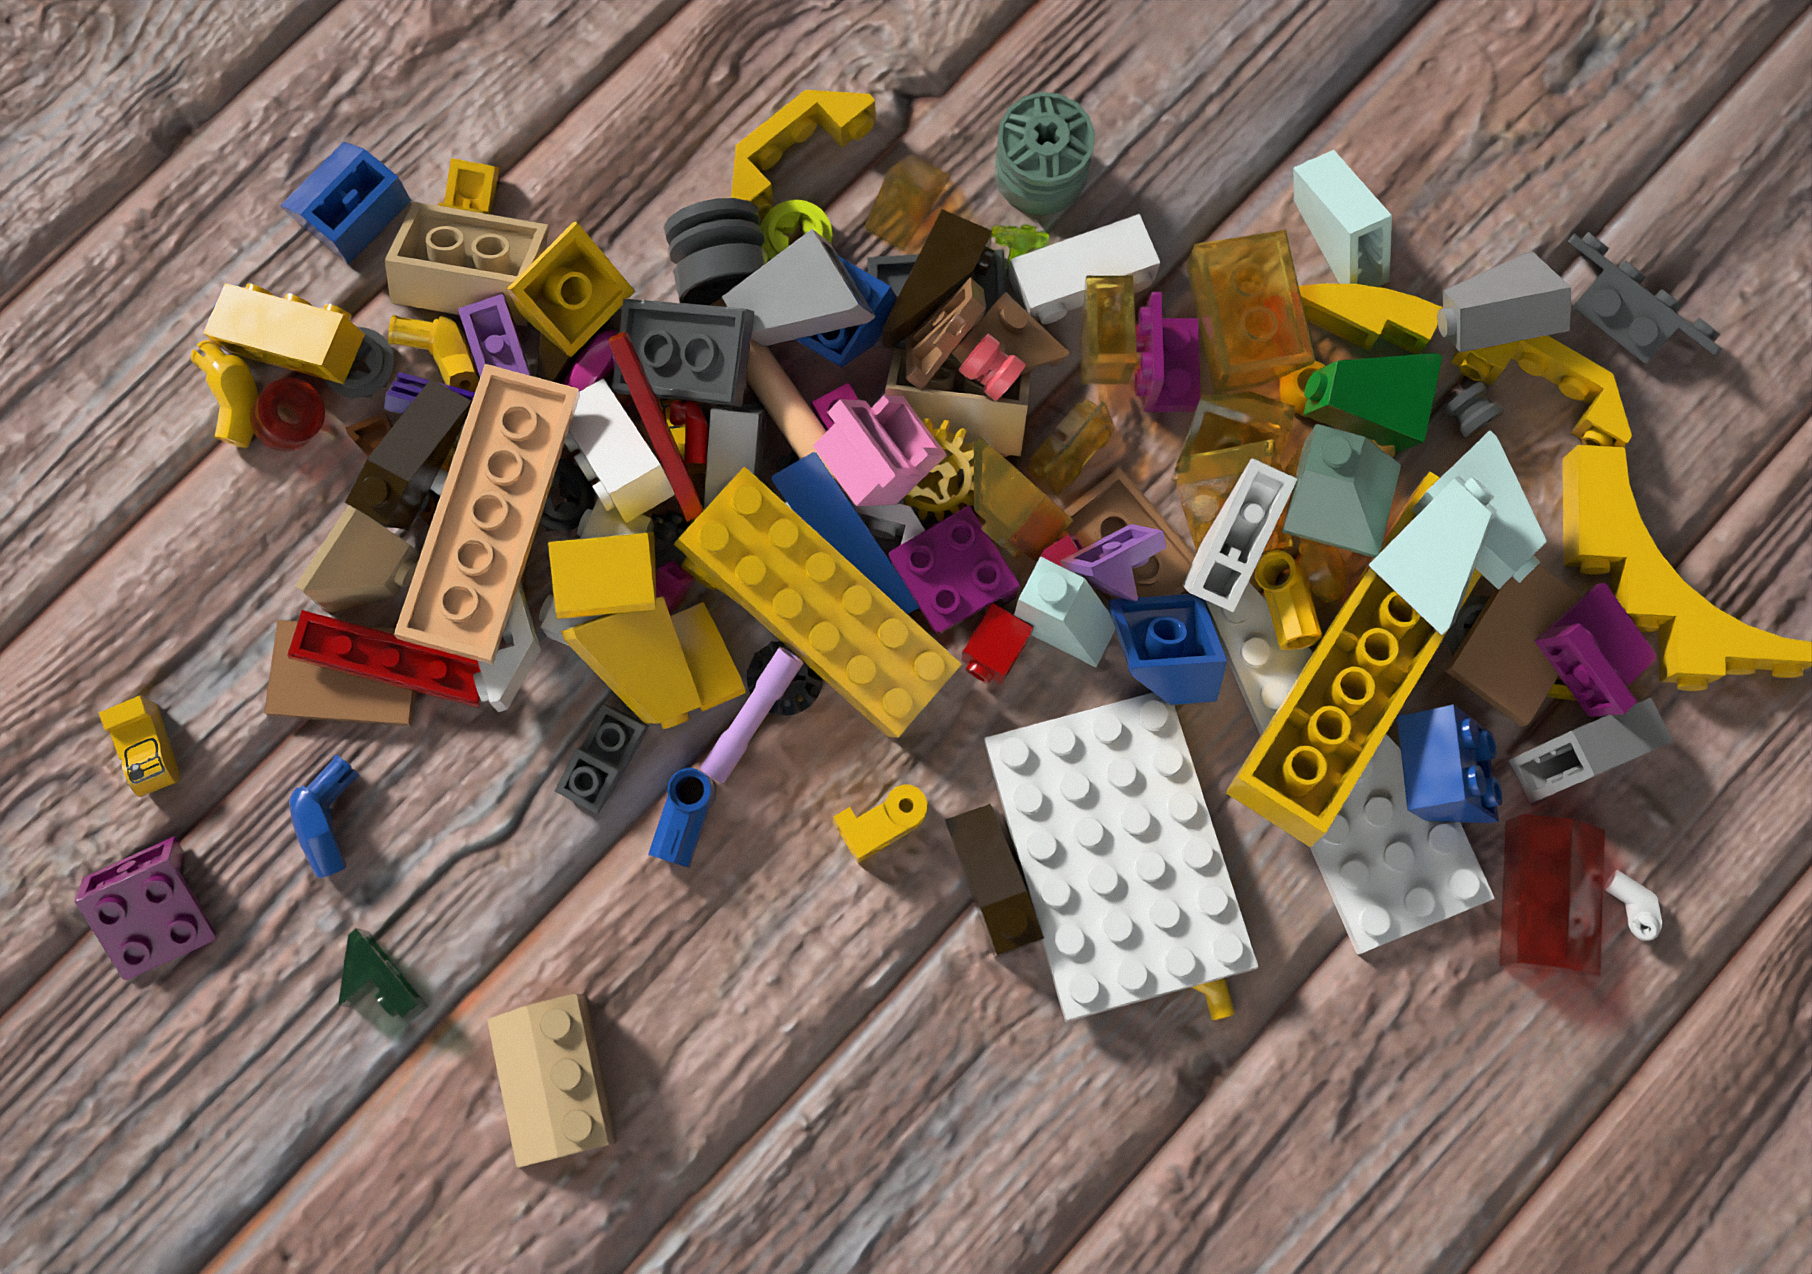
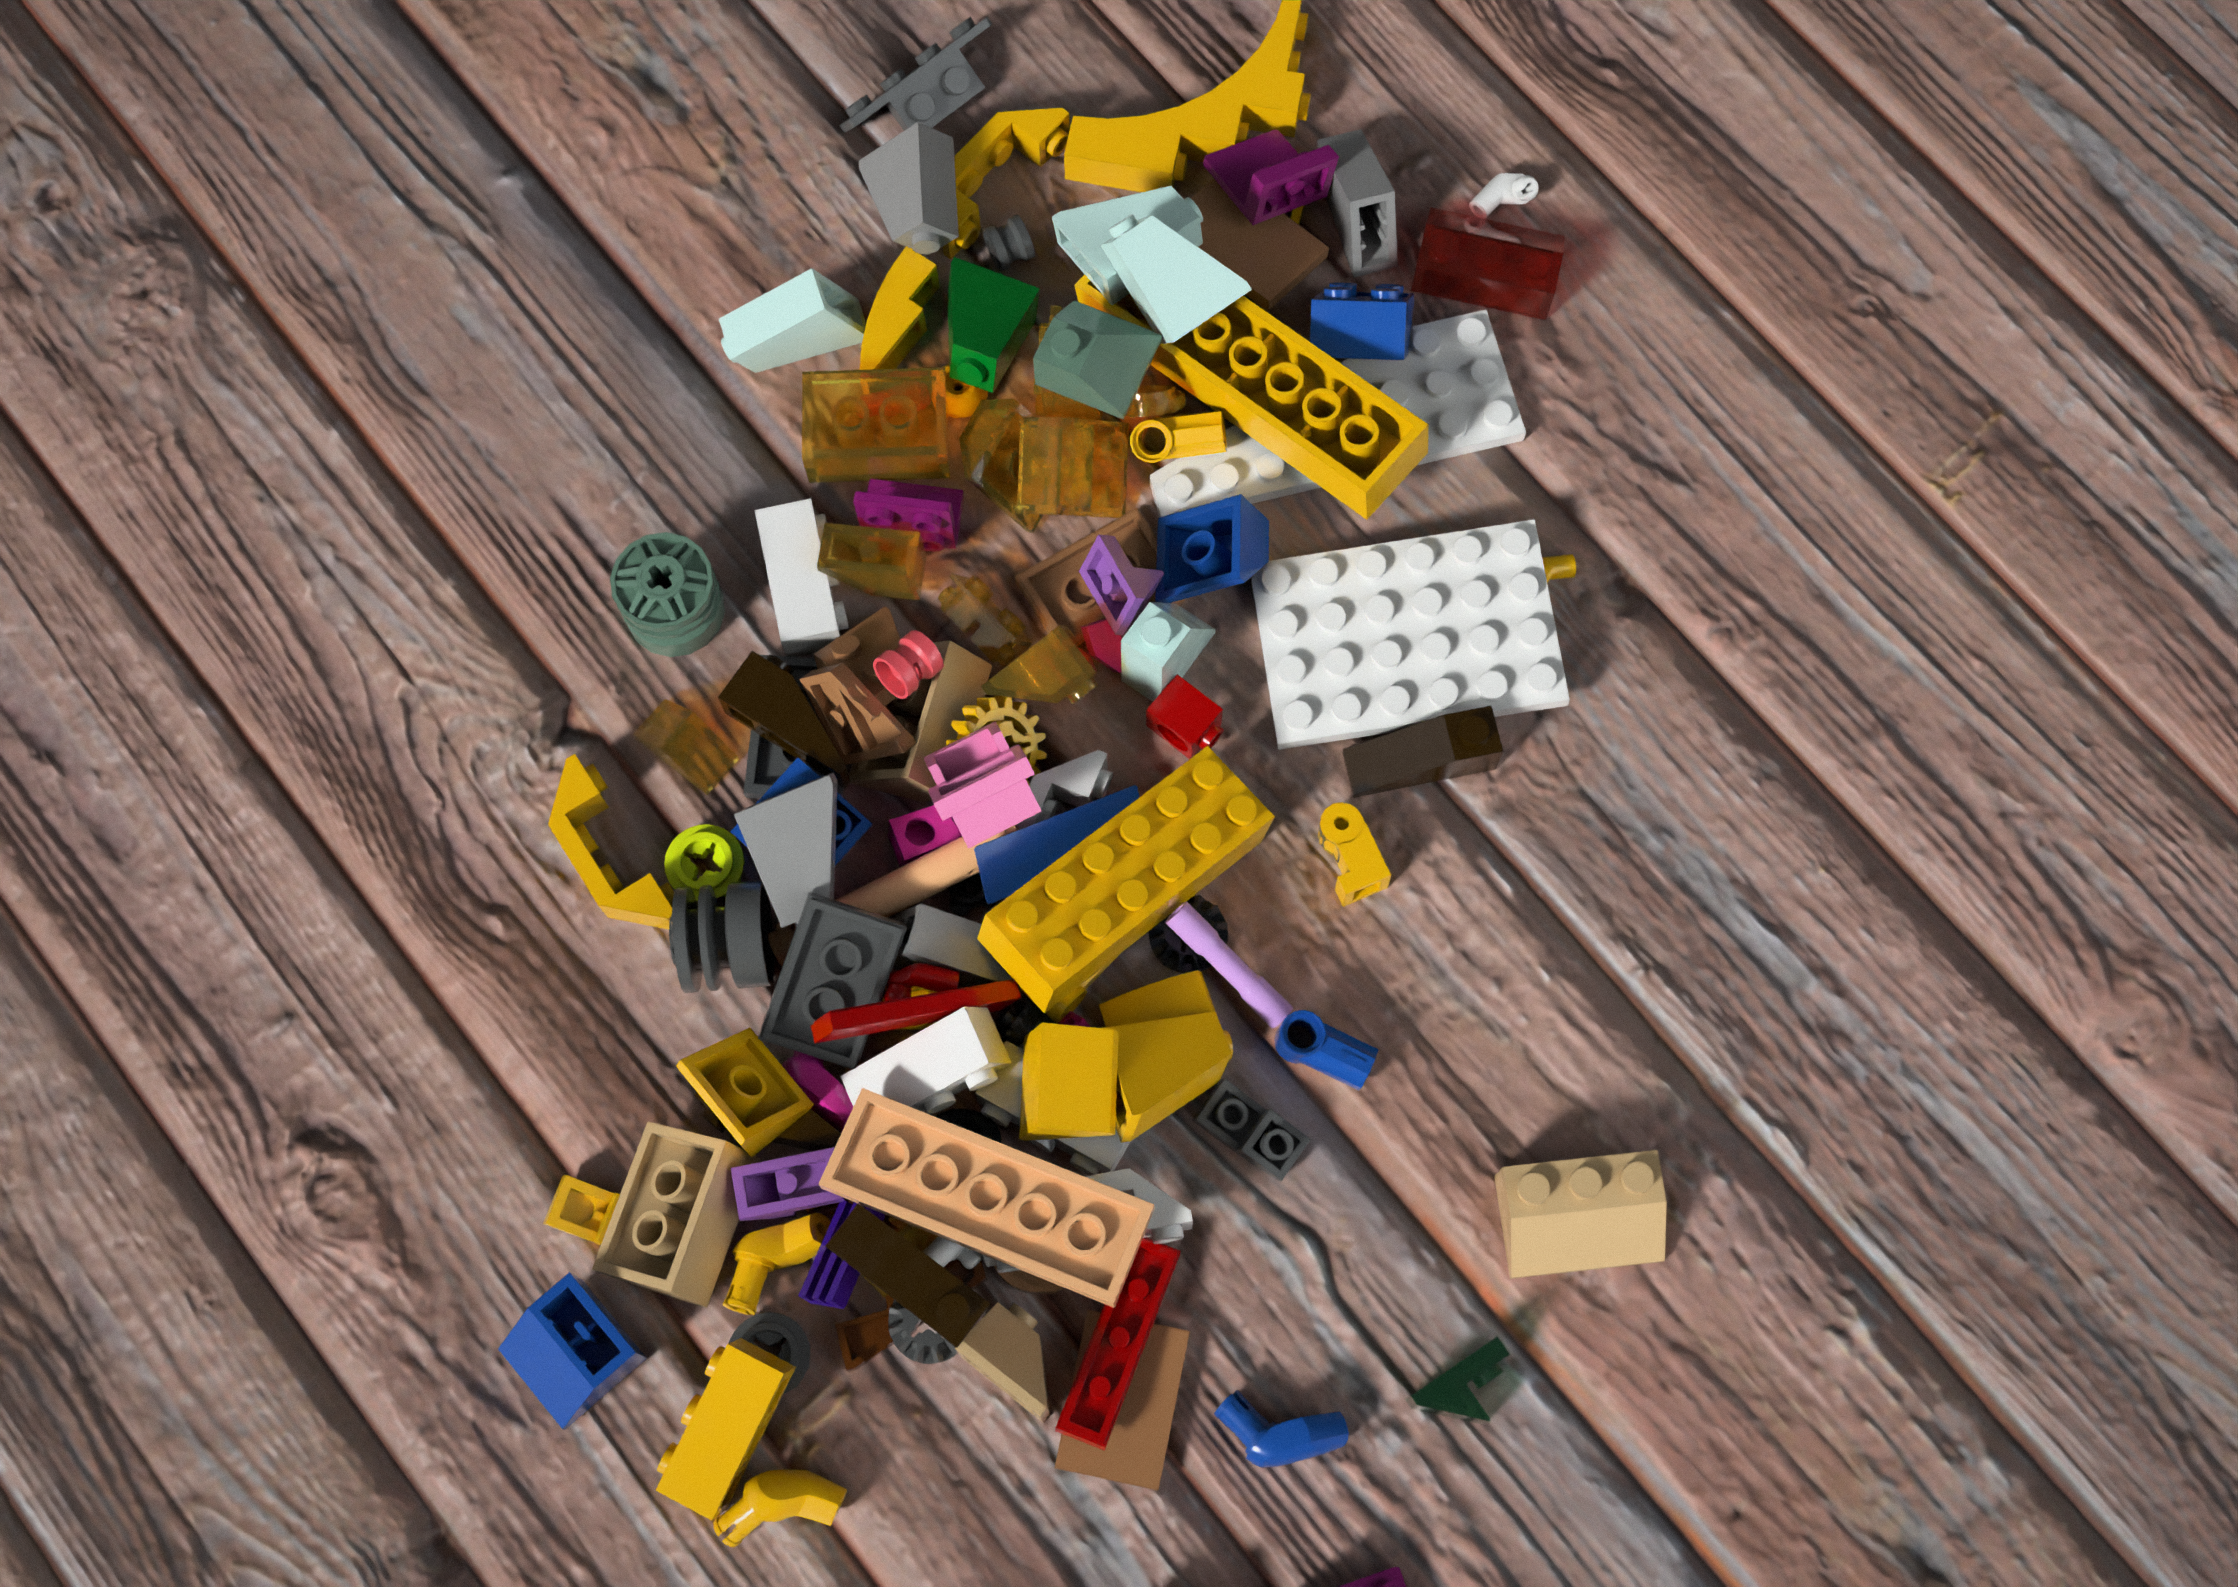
camera: 80 degrees left, 5 degrees down
clear red wheel [250,378,325,452] -> none
magenta bracket [889,505,1020,634] -> none
clear neon green plant [991,224,1049,265] -> none
white slope [1182,458,1298,613] -> none

